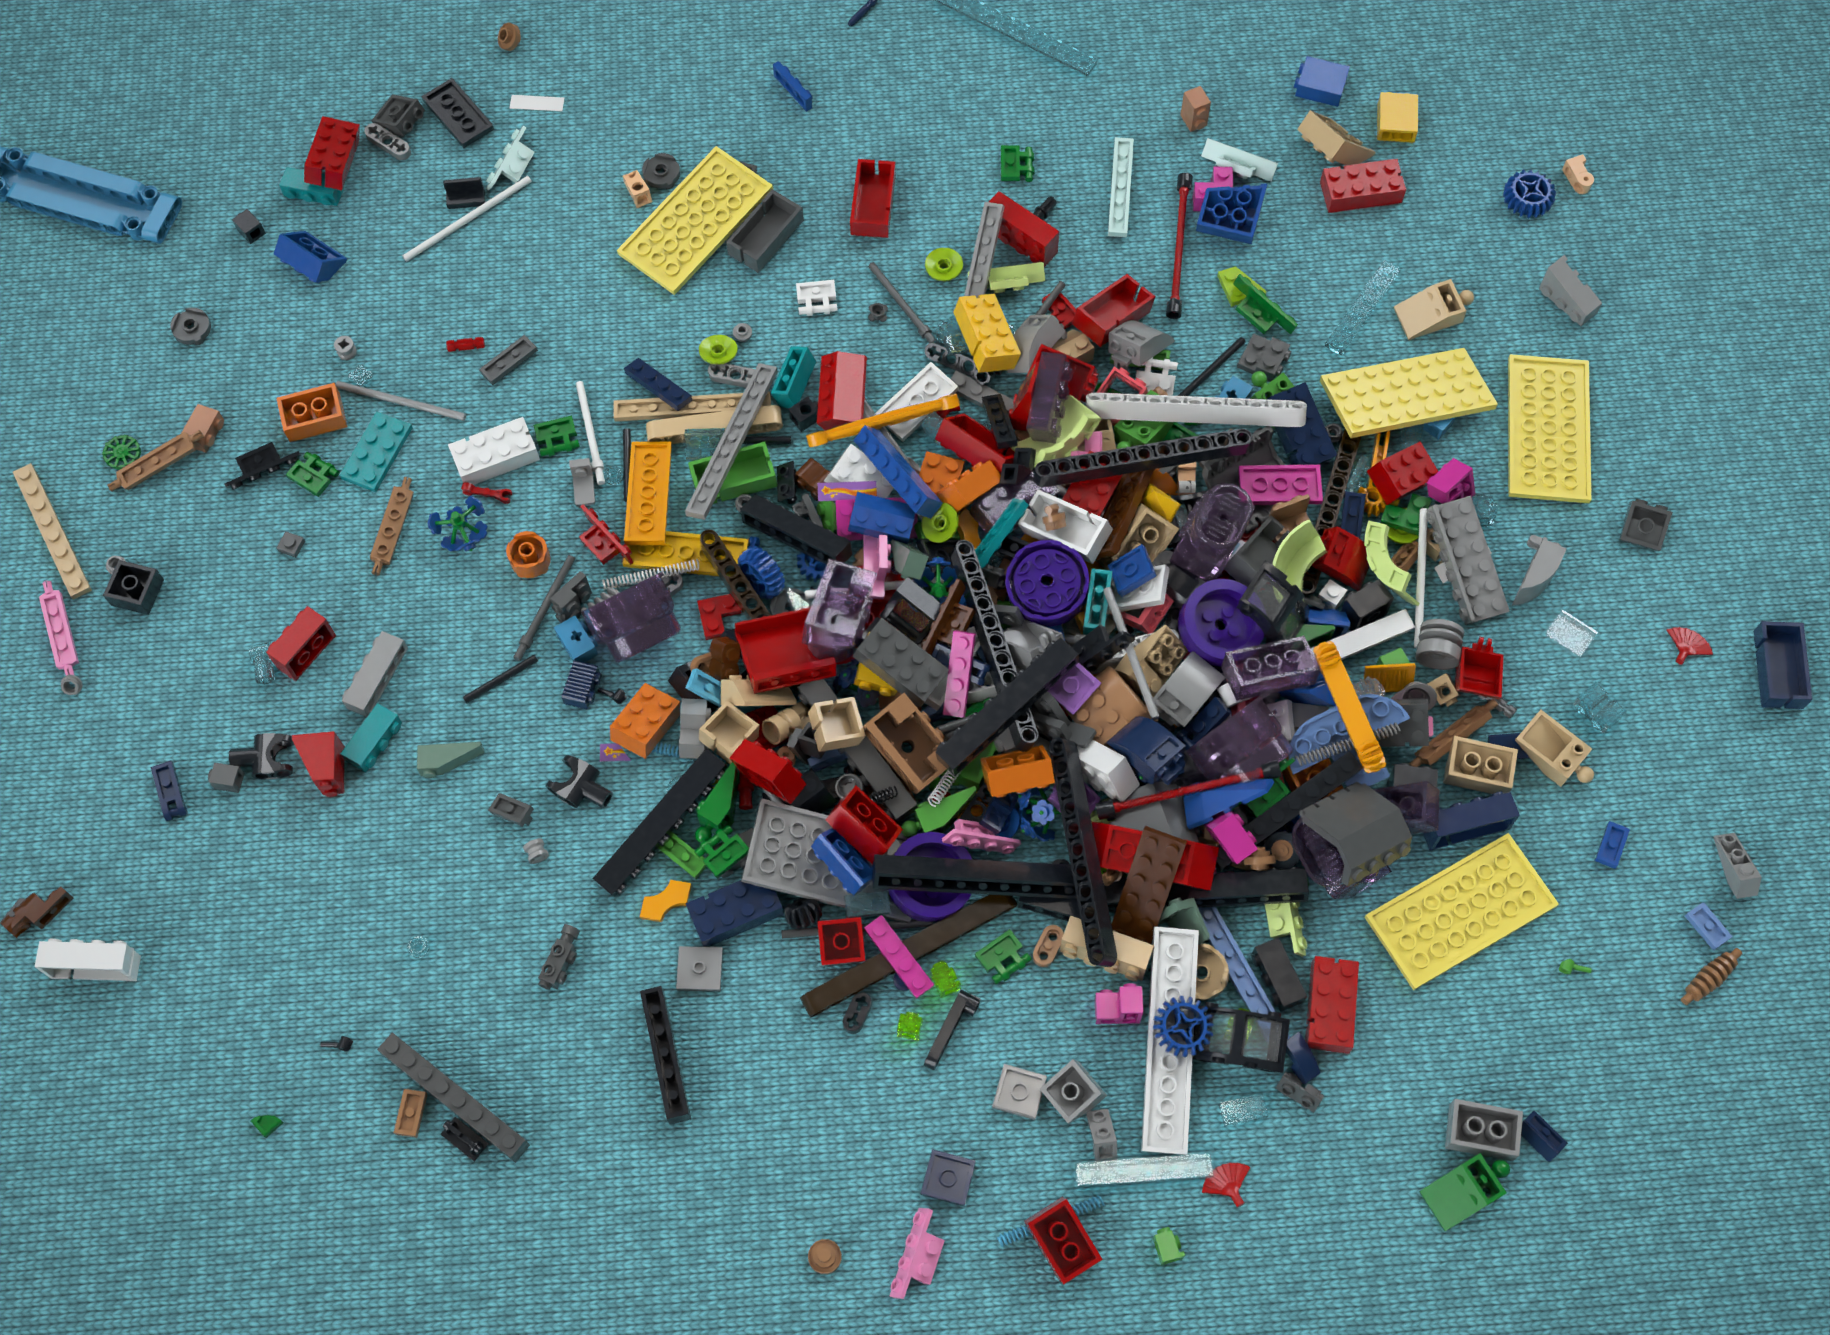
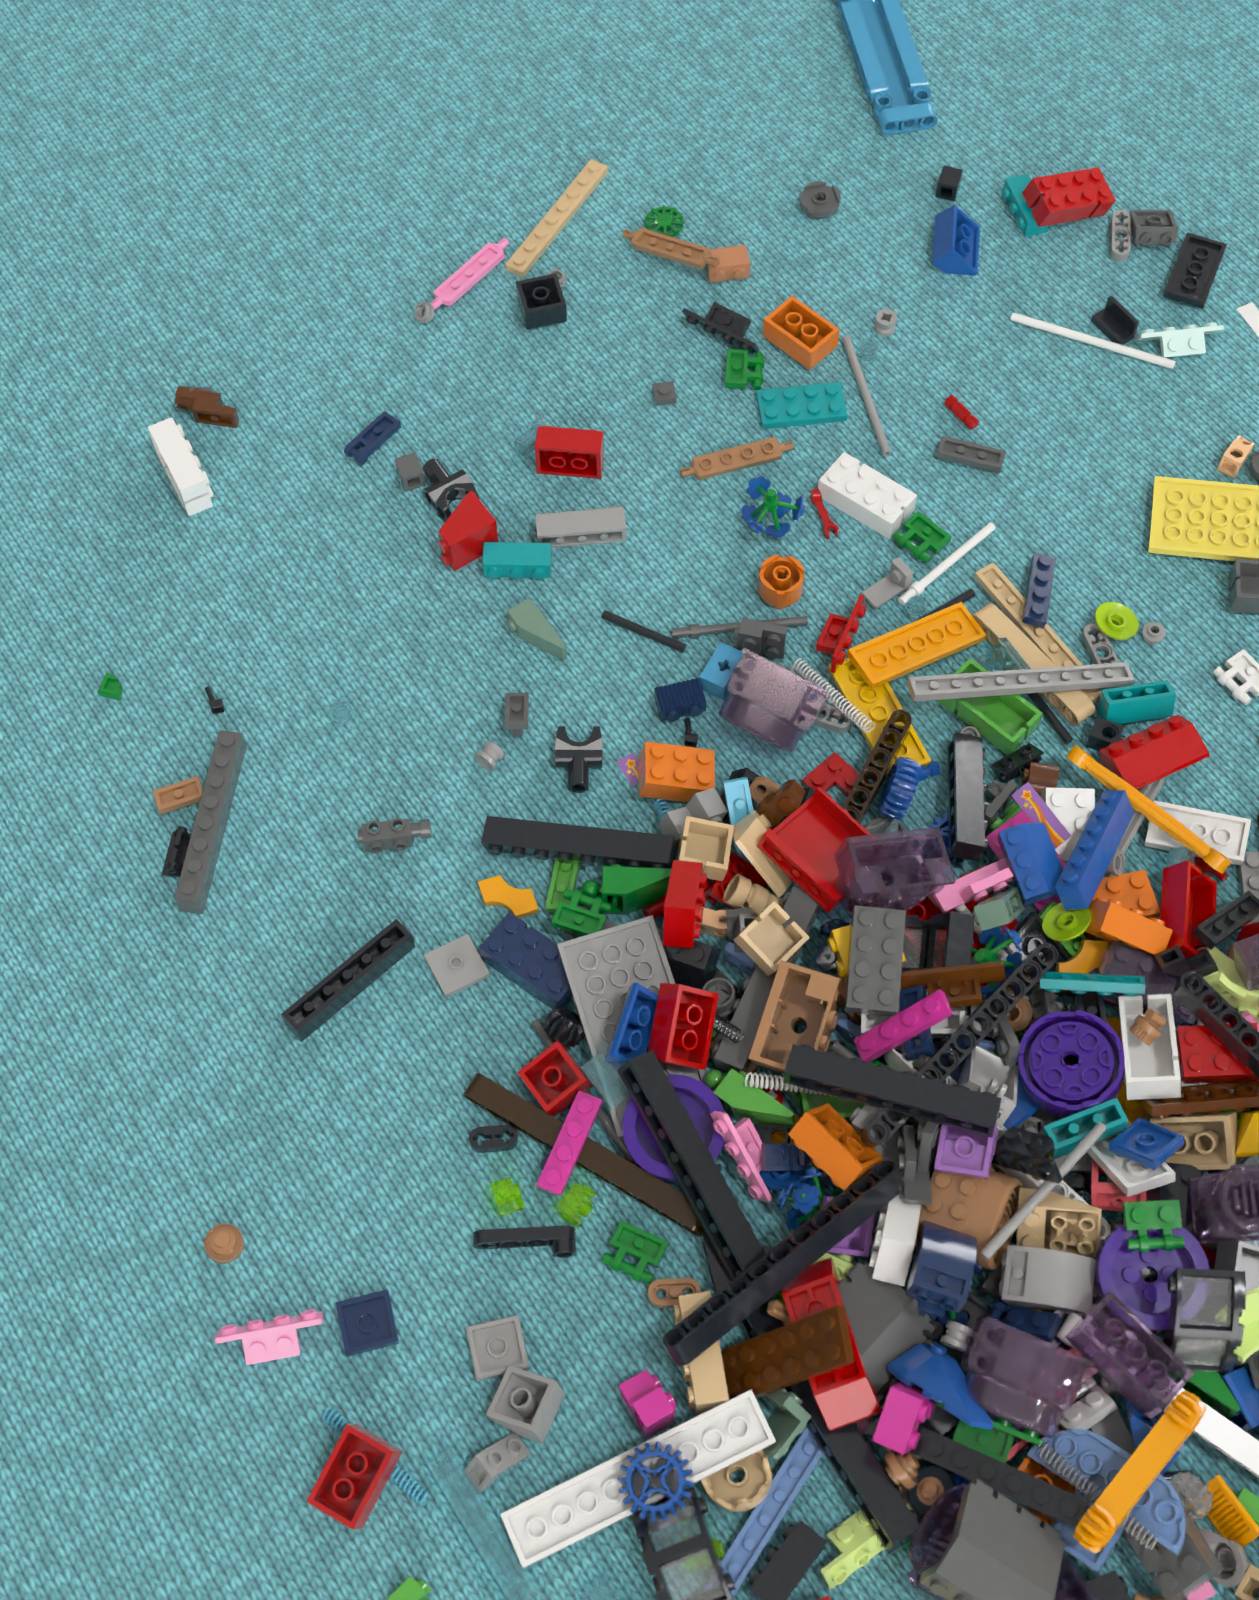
camera: 60 degrees right, 5 degrees down
red hose [1095,760,1282,820] -> none
none -> light grey wheel [940,1320,973,1352]
none -> green plate [1122,1200,1185,1252]

